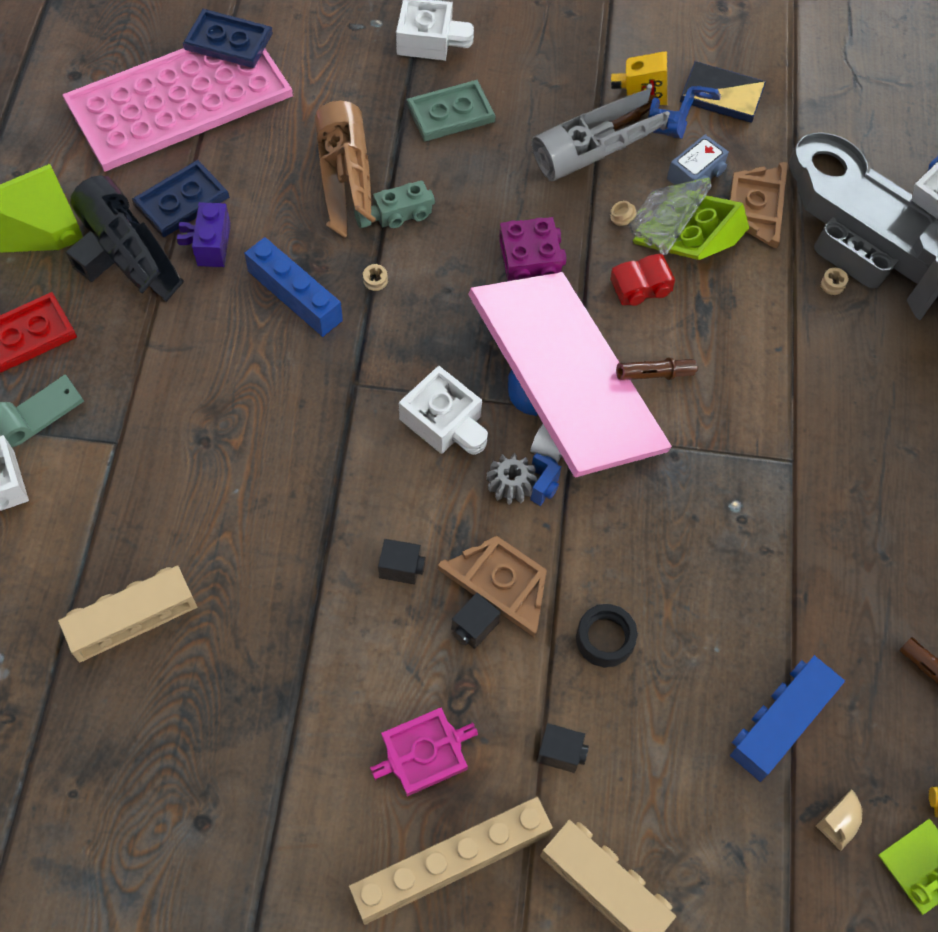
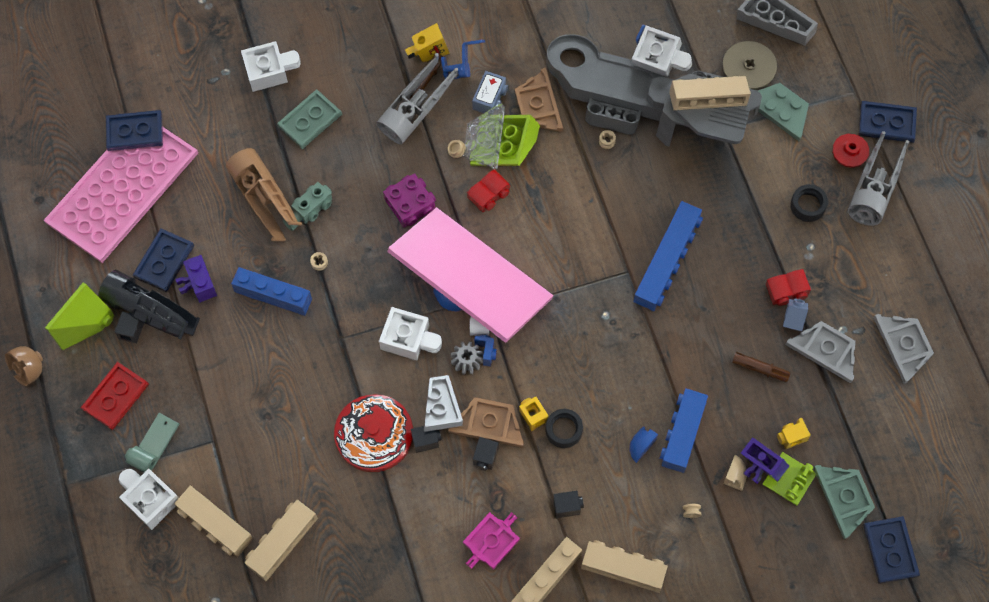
camera: 20 degrees left, 5 degrees up
reddish brown axle [616,358,698,380] -> none
tile [680,61,766,123] -> none
none -> tan brick [174,485,253,558]
none -> dish [334,394,413,472]
none -> wing [424,375,463,432]
none -> yellow brick [519,397,548,431]
none -> blue brick [629,427,658,463]
none -> blue brick [633,201,703,311]
none -> tan bush [683,504,702,518]
none -> dark purple brick [741,437,789,484]

